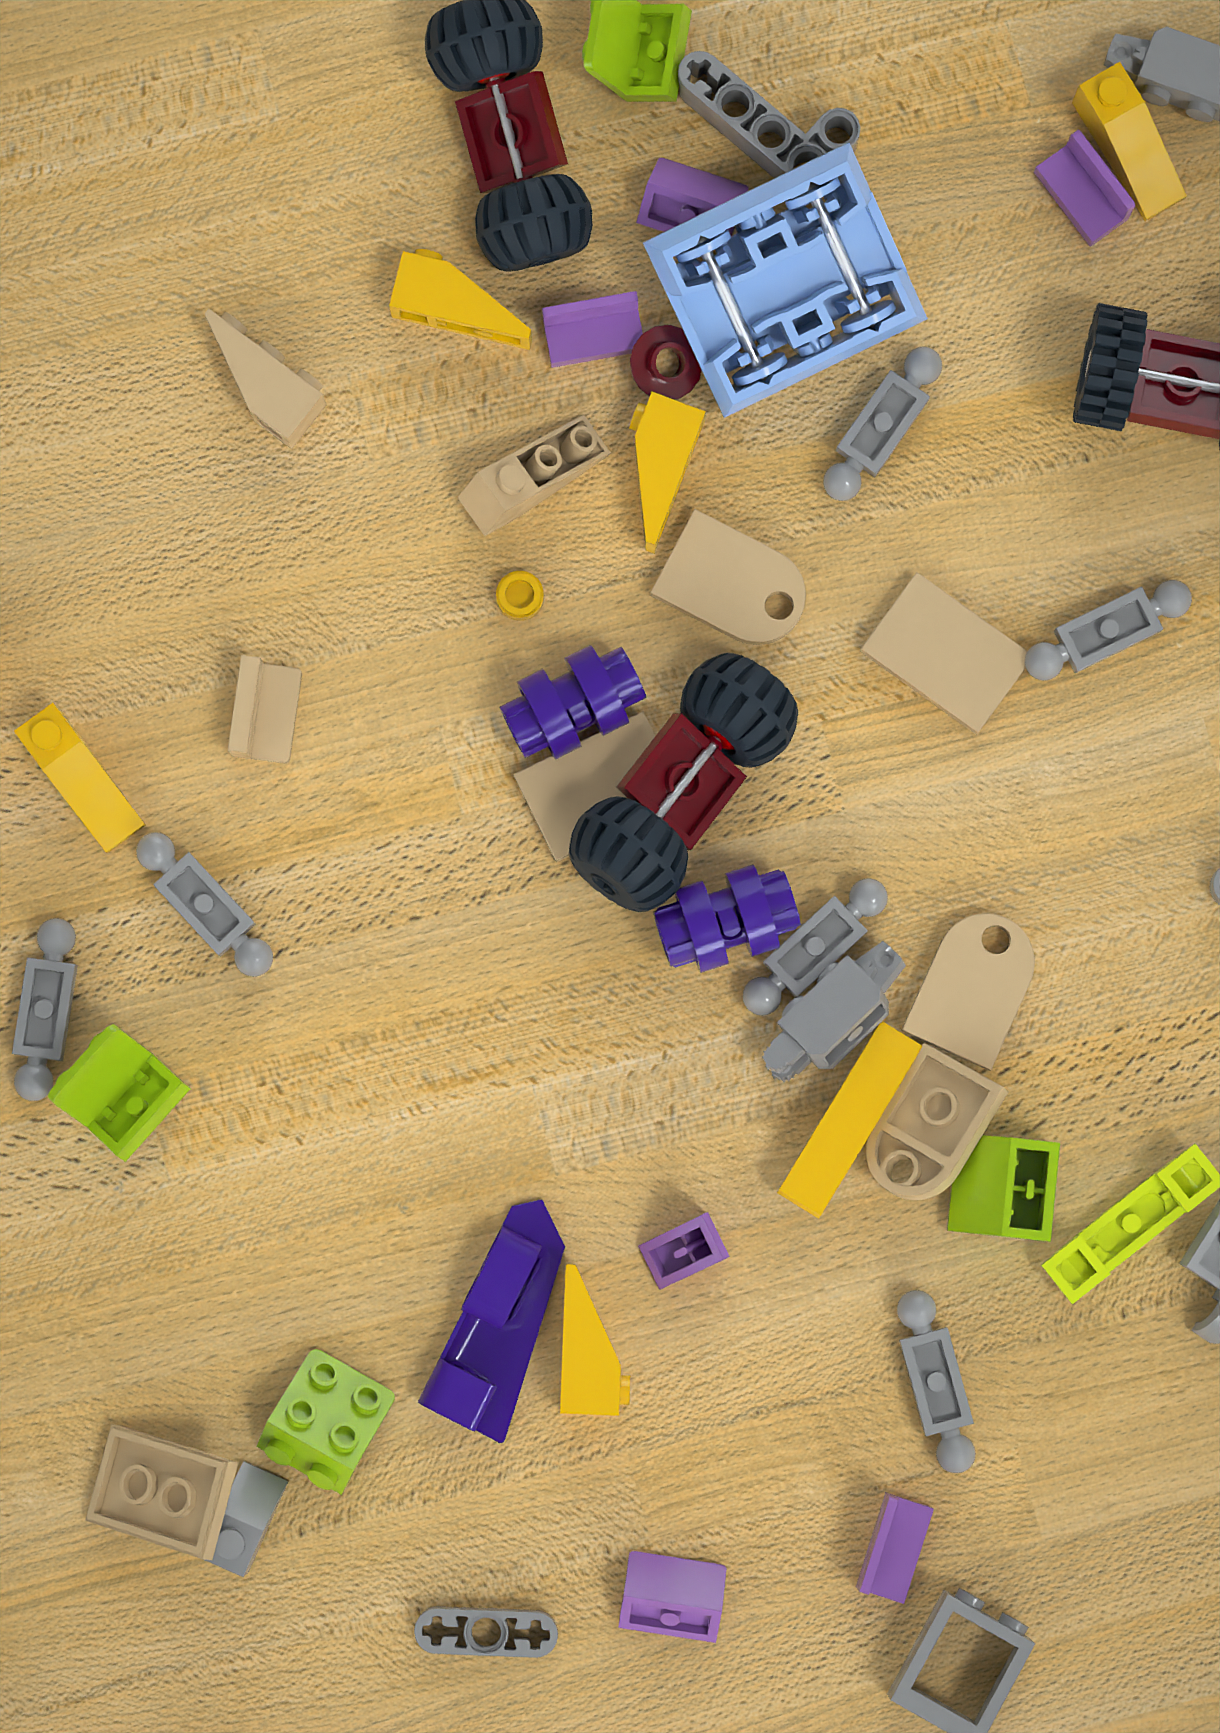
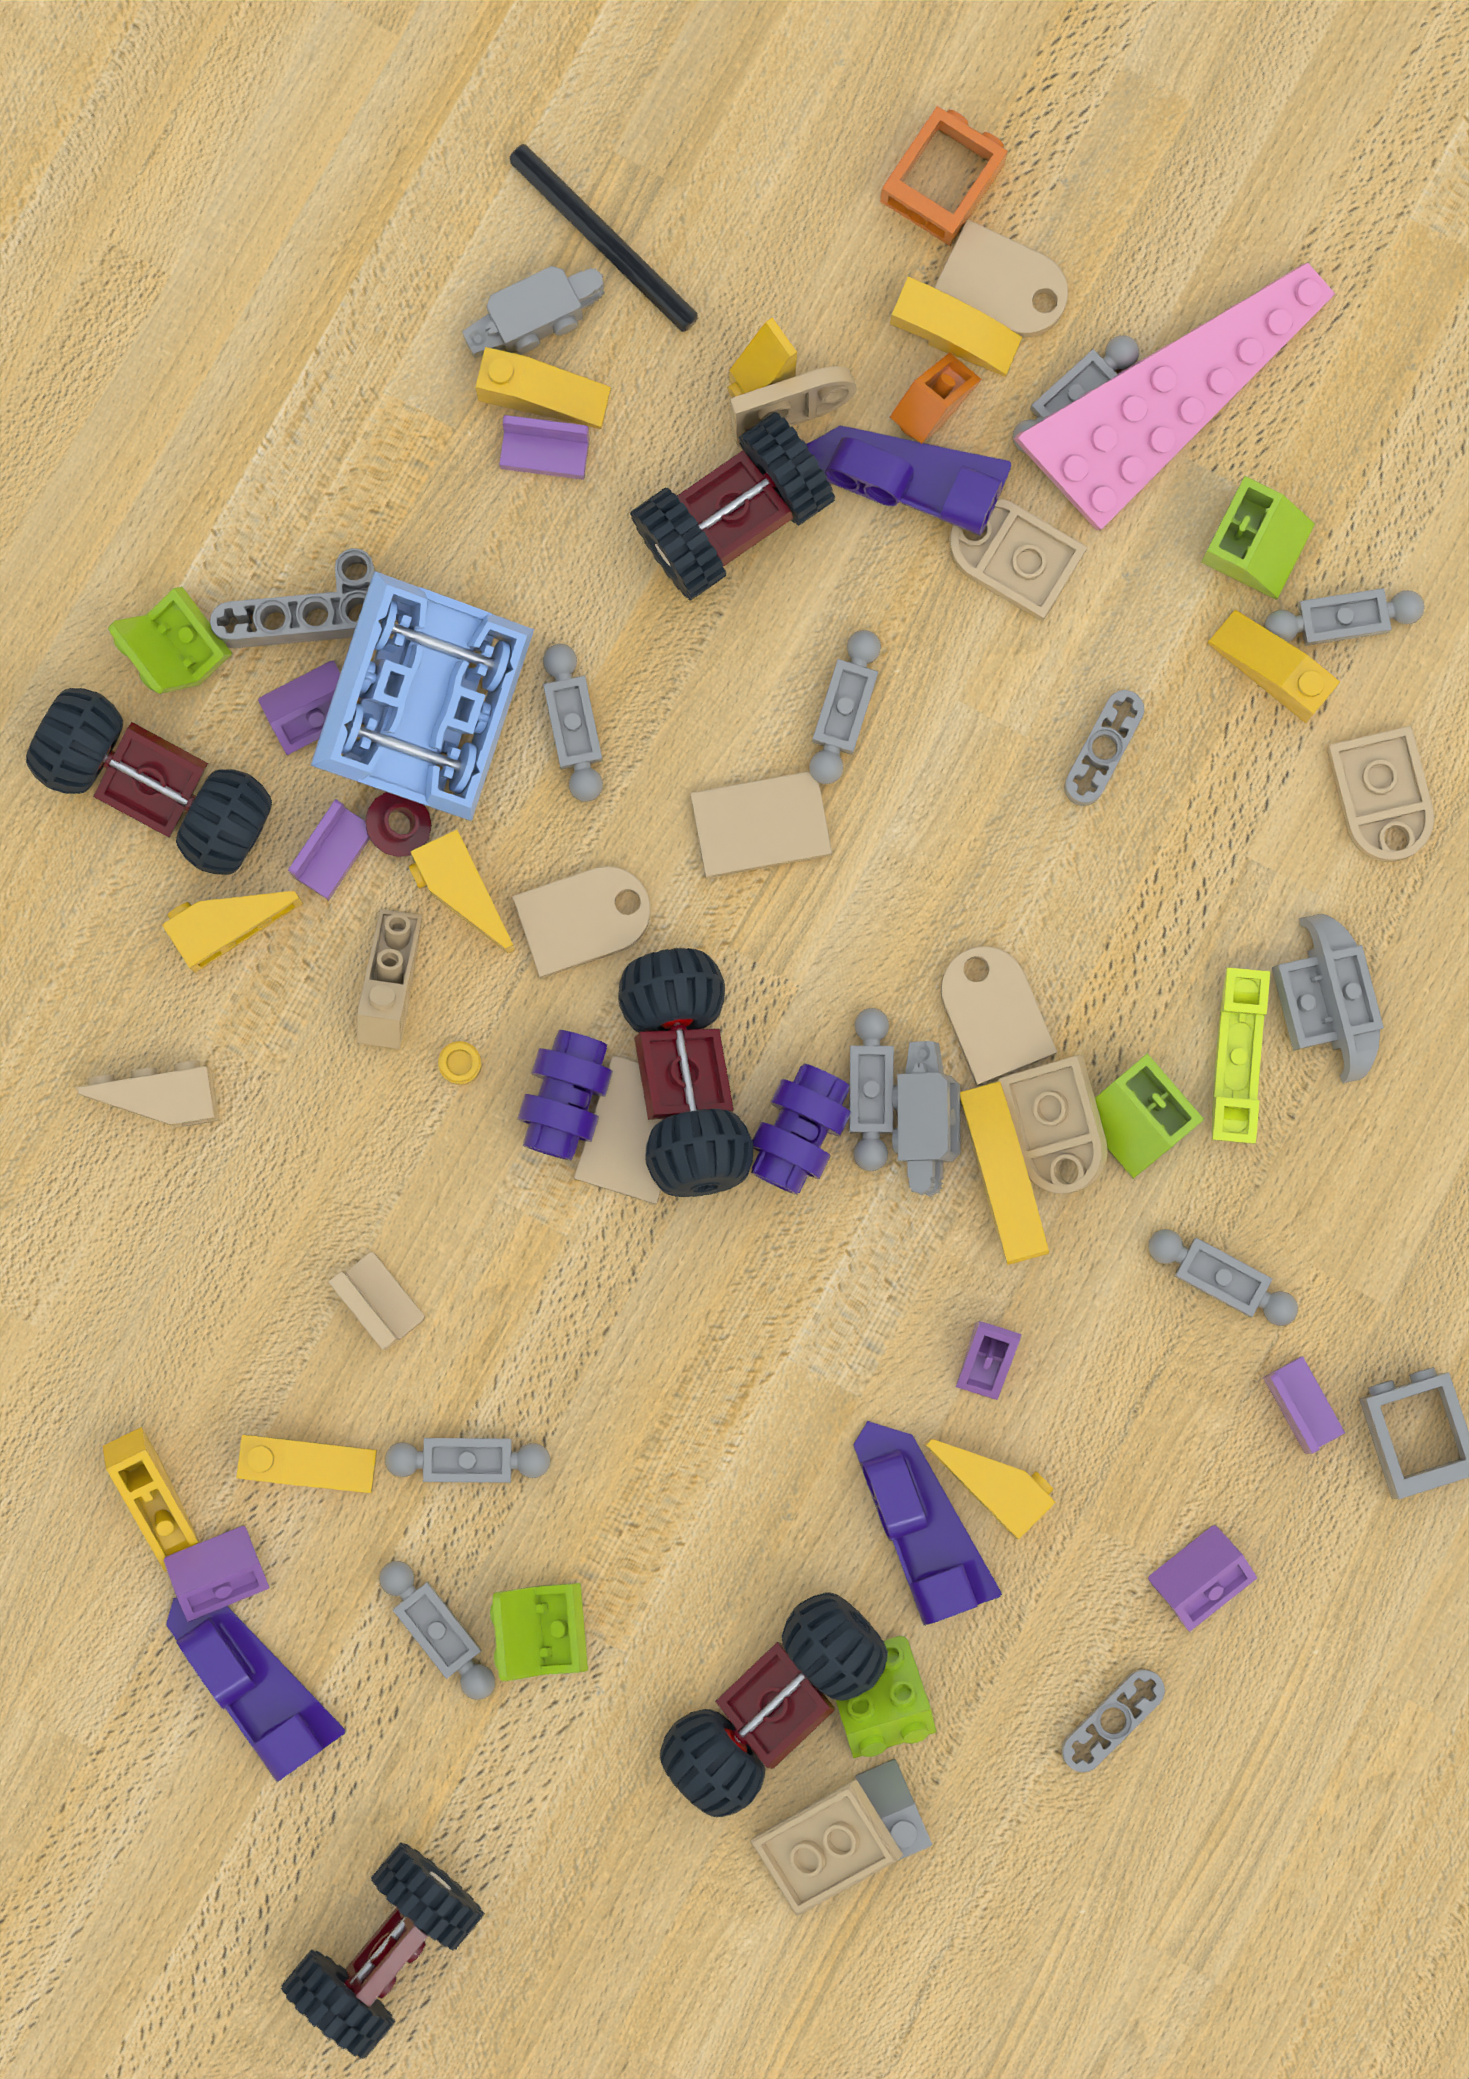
camera: 50 degrees left, 0 degrees up
none -> black plate [660,1592,888,1817]

